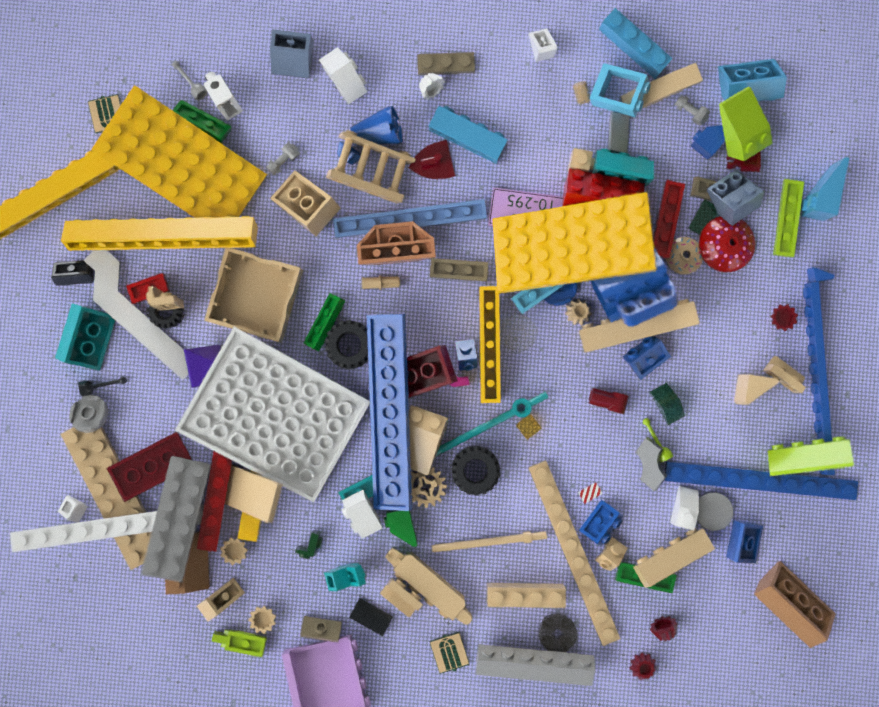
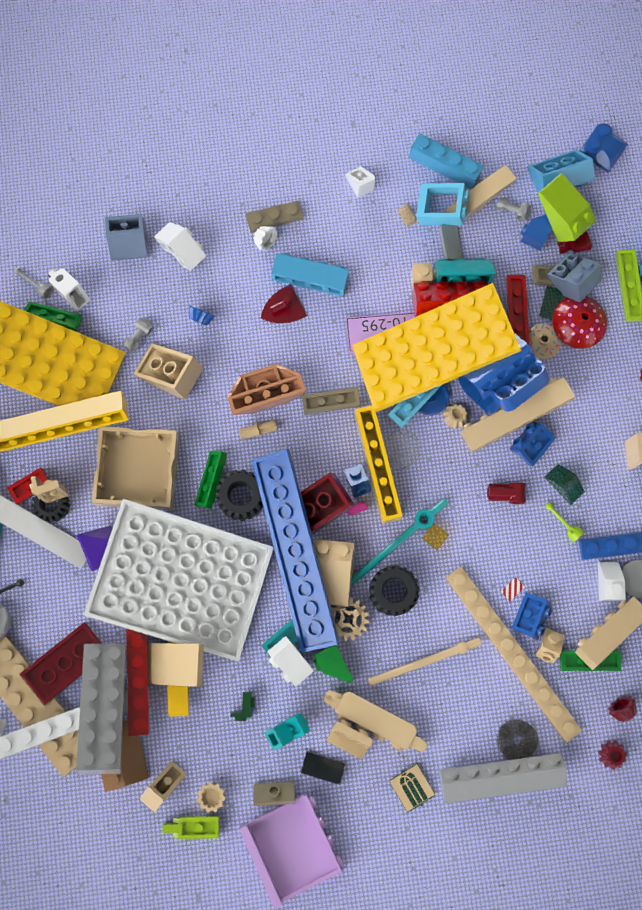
camera: 15 degrees left, 10 degrees down
tan piece [220,537,248,565] -> none
tan fence [326,130,415,204] -> none
medium blue plate [333,199,487,238] -> none
blue cone [350,106,403,146] -> none
tan brick [487,583,566,608] -> none
tile [635,437,667,492] -> none
none -> blue slope [580,123,628,173]

